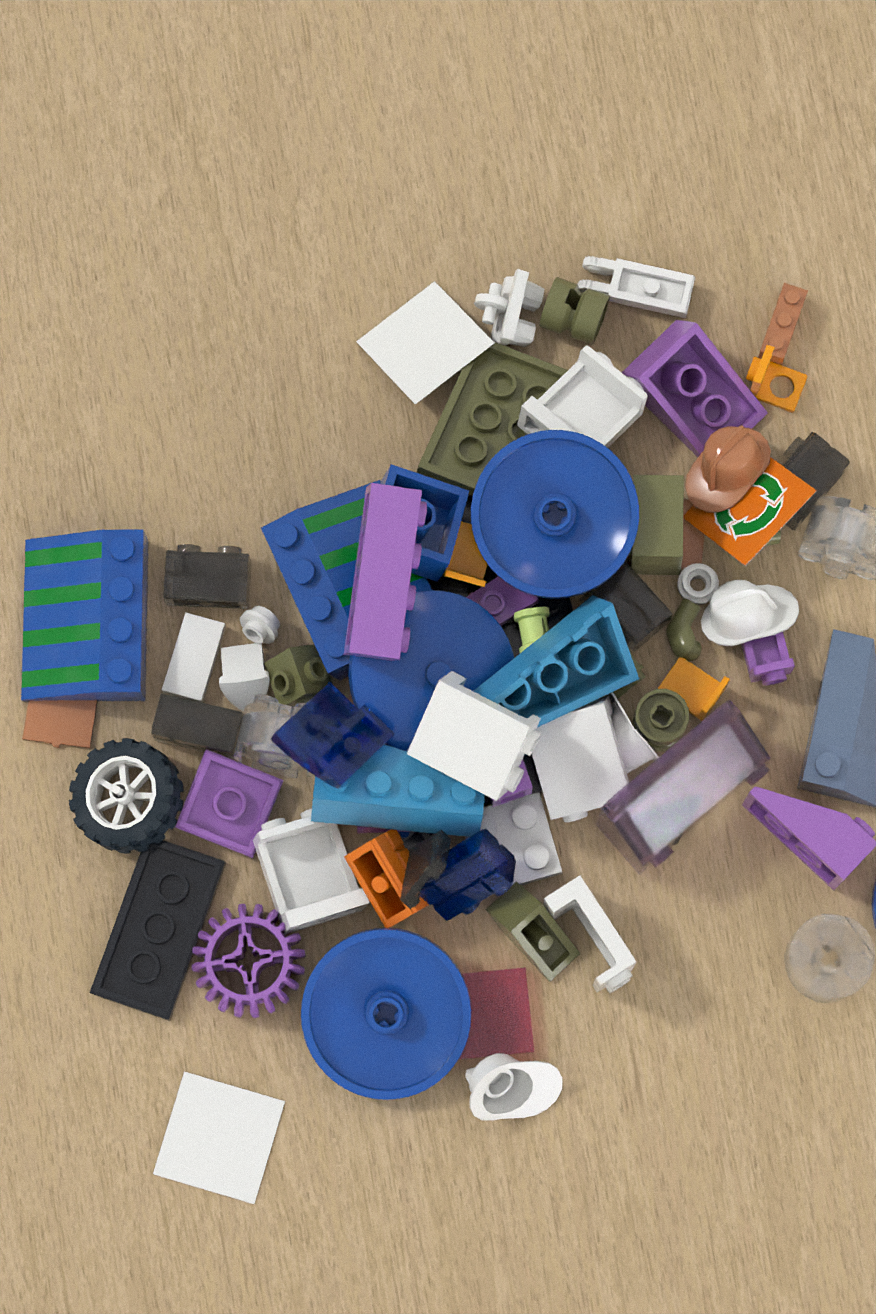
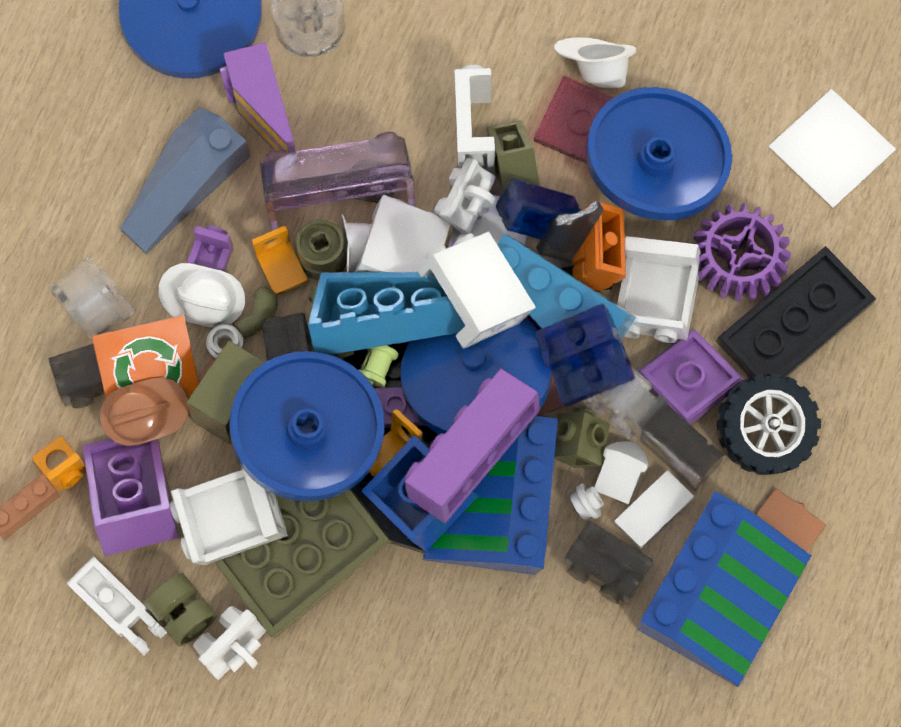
camera: 150 degrees left, 5 degrees down
white sticker [356,281,494,405] -> none
none -> white hips [434,158,496,234]

